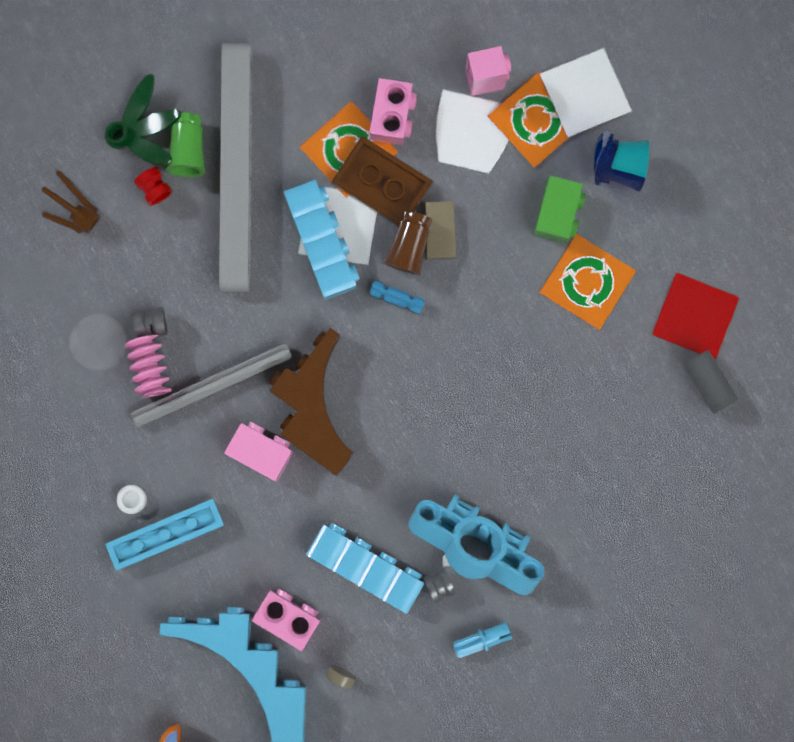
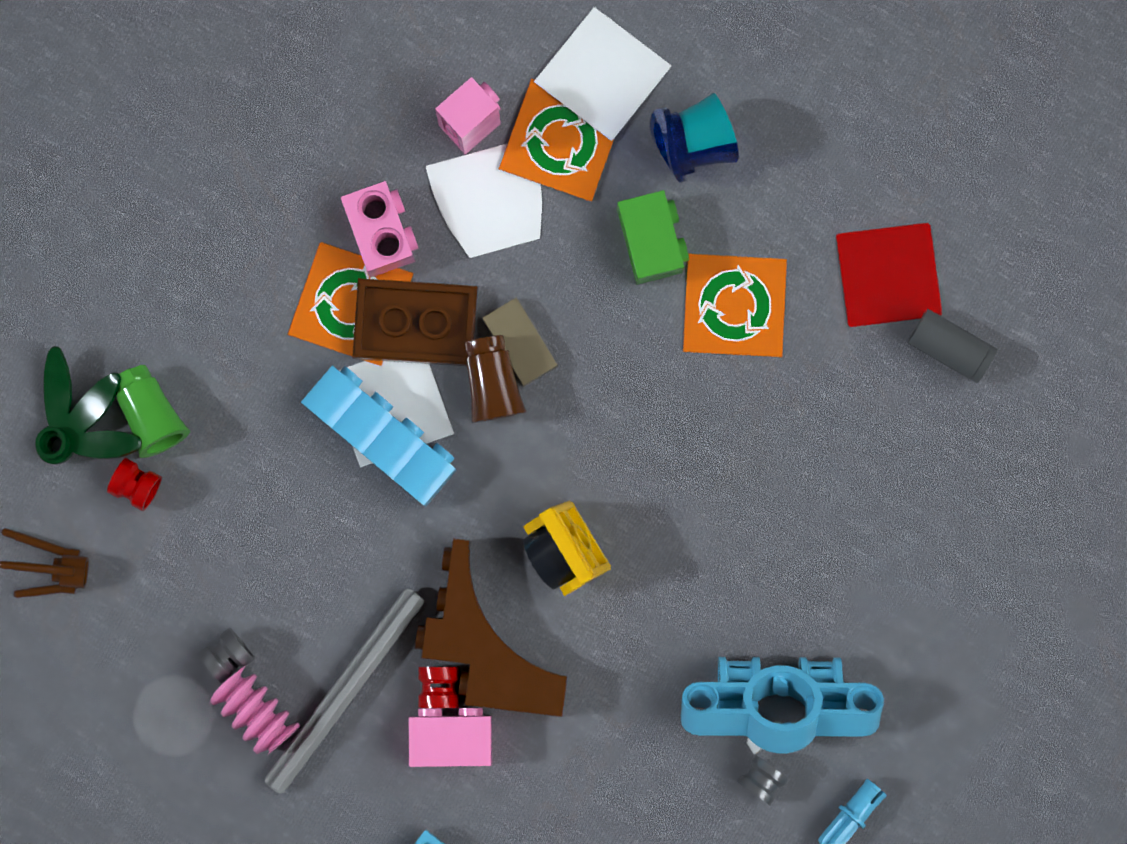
camera: 30 degrees left, 0 degrees up
light grey beam [219,43,252,292] -> none
medium azure brick [306,522,425,614] -> none
dark azure axle [370,281,425,314] -> none
none -> red wheel [418,667,459,708]
none -> yellow piece [523,501,611,596]

